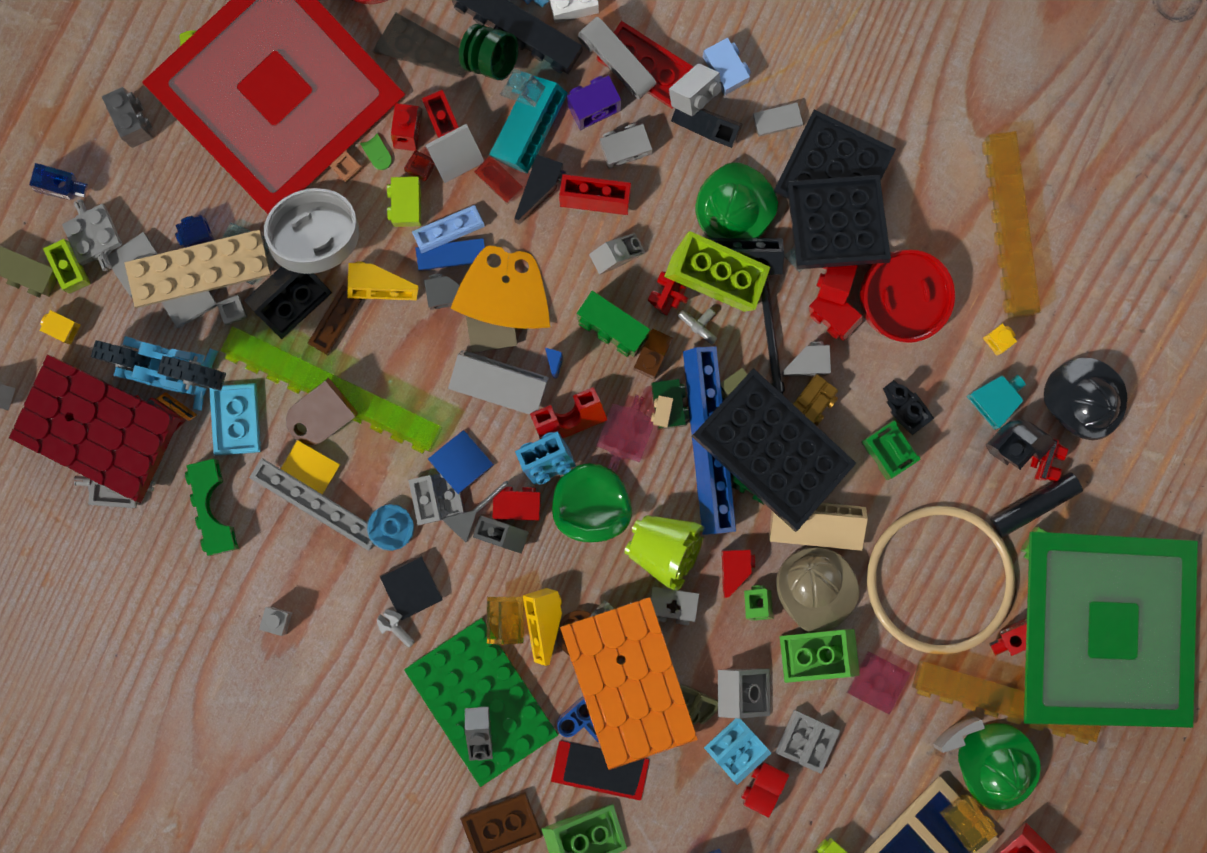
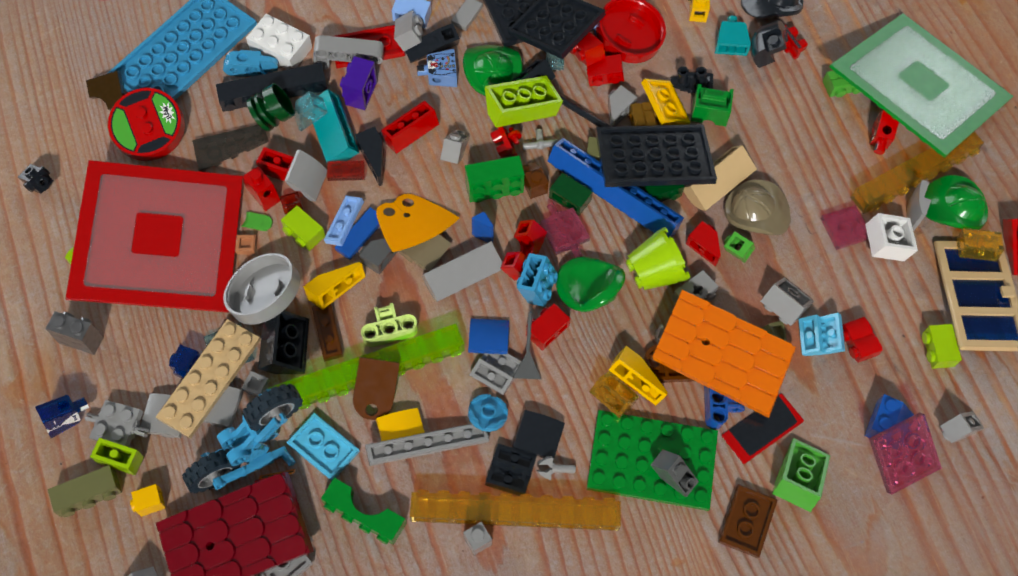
camera: 50 degrees left, 20 degrees down
dark grey slope [473,515,529,554] -> none
light grey brick [600,123,652,169] -> none
tan piece [651,396,673,428] -> none
light grey slope [775,710,840,774] -> none
bright green slope [780,629,860,683] -> none
tan piece [867,506,1015,654] -> none
black brick [990,472,1083,538] -> none
none -> yellowish green piece [361,303,418,347]
none -> clear yellow brick [410,489,621,531]
none -> medium blue torso [417,49,457,87]
none -> black slope [485,443,537,497]
none -> yellow tile [641,79,690,125]
none -> white brick [865,213,918,261]

